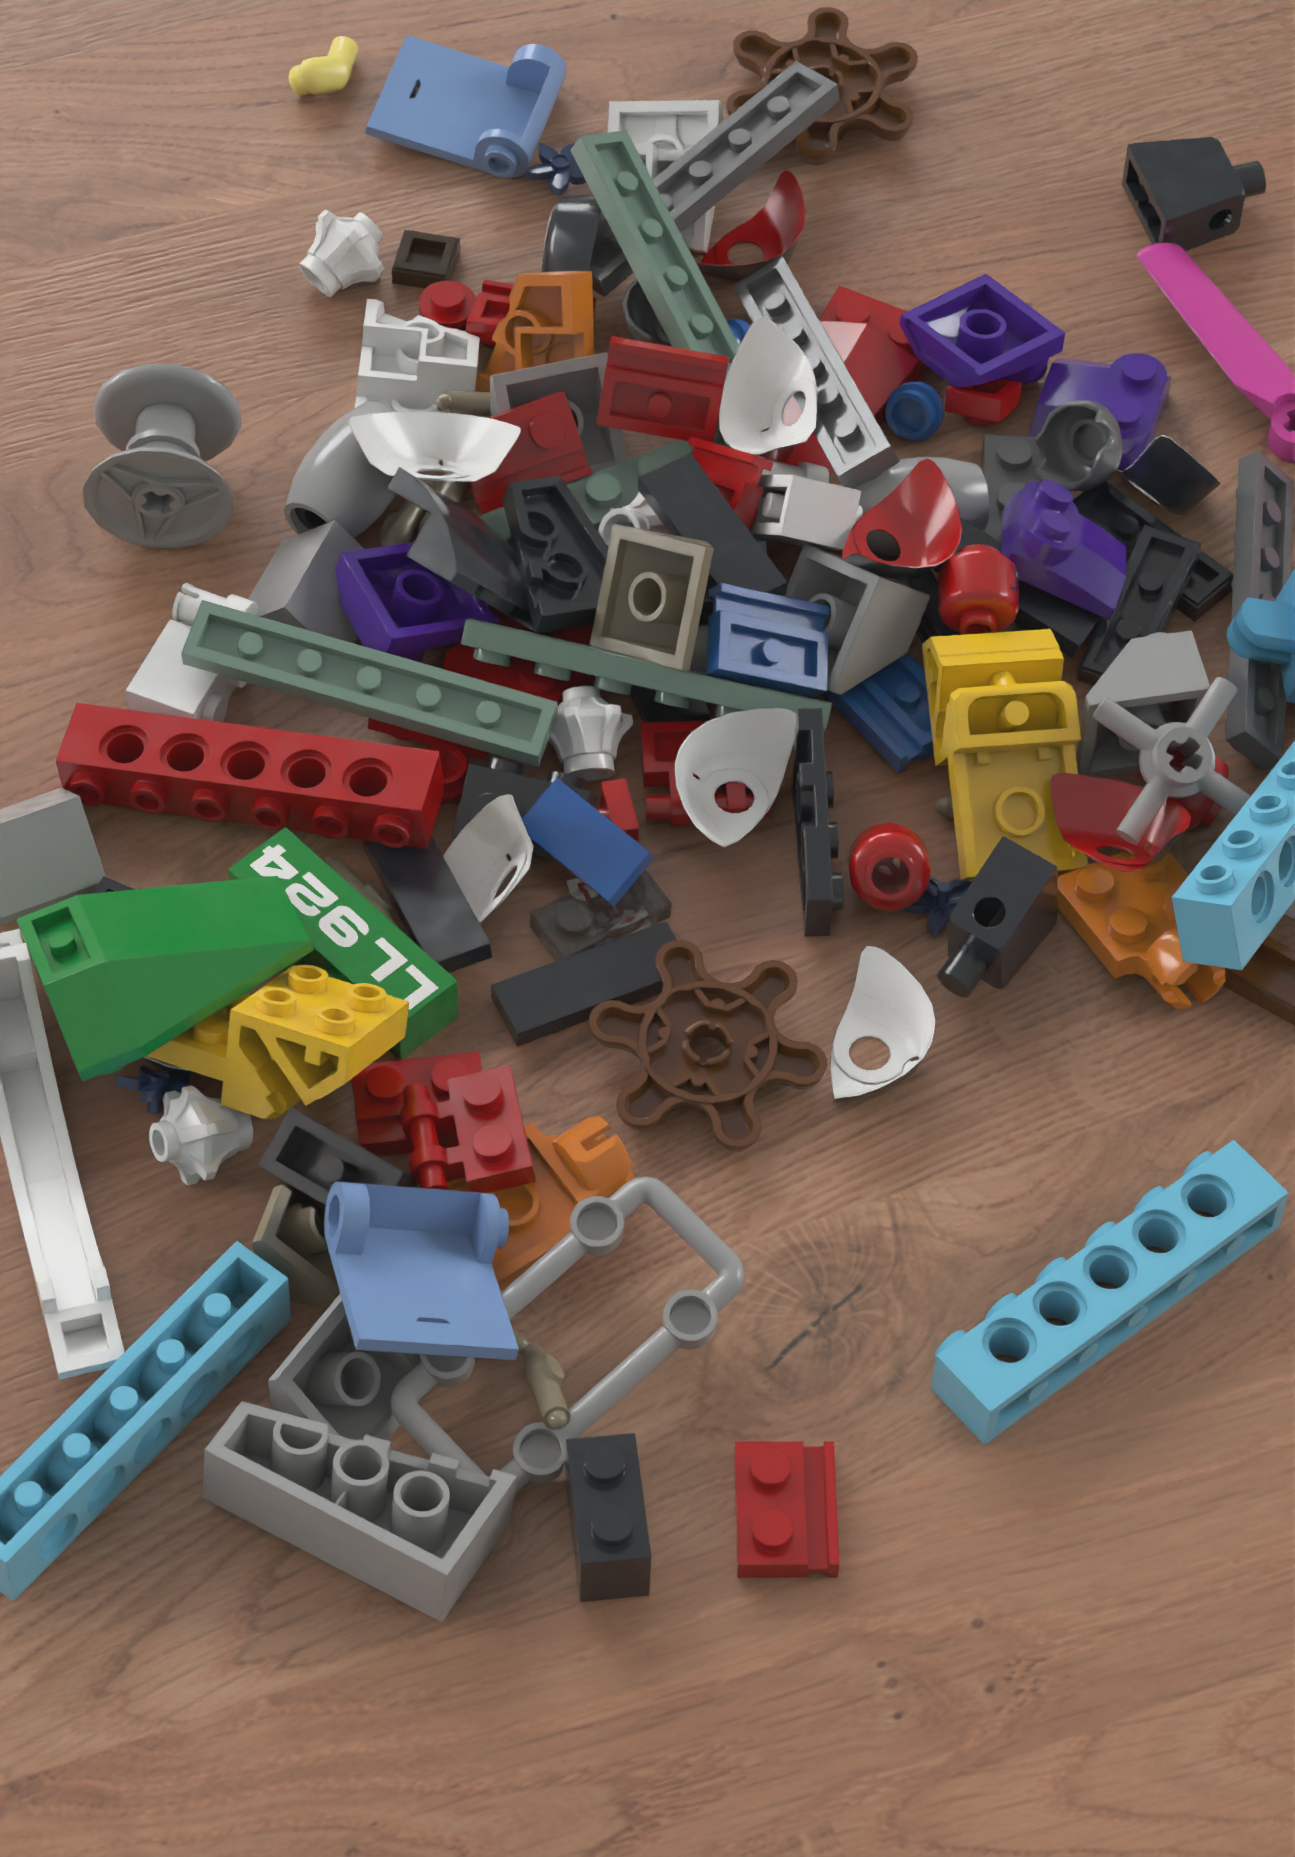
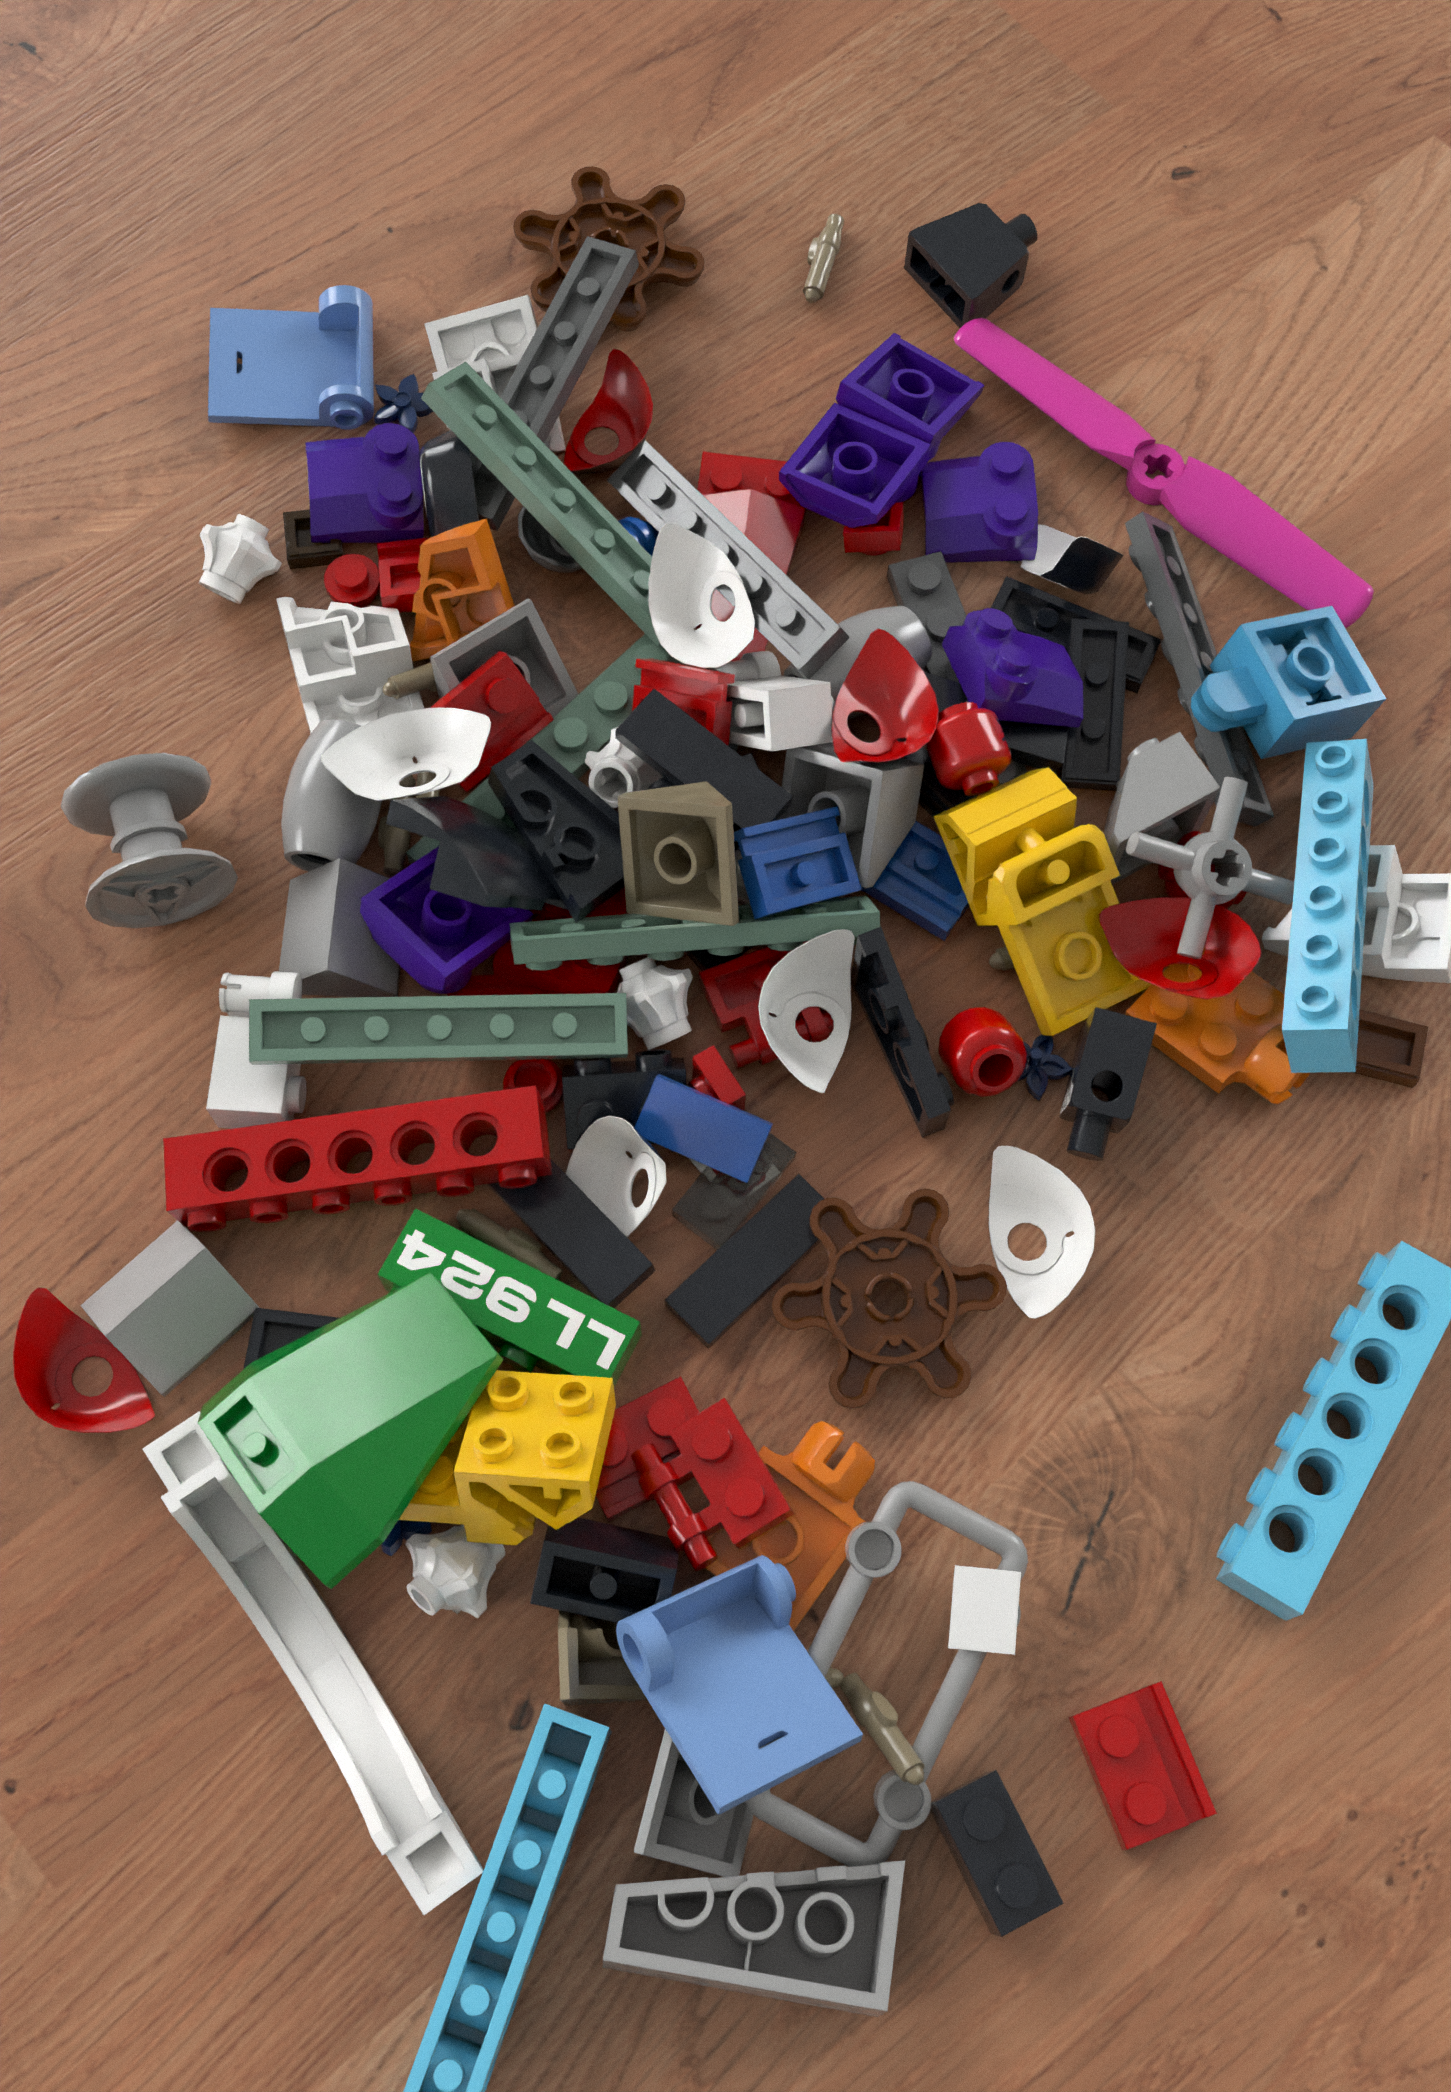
camera: 20 degrees left, 15 degrees up
light yellow arm [288,36,359,96] -> none
red plate [596,336,729,443] -> none
blue plate [885,382,945,441] -> none
dark grey hair [1034,400,1123,491] -> none
none -> dark purple slope [305,423,424,543]
none -> dark tan piece [803,214,844,303]
none -> dark purple slope [836,333,984,460]
none -> white sticker [948,1565,1021,1655]

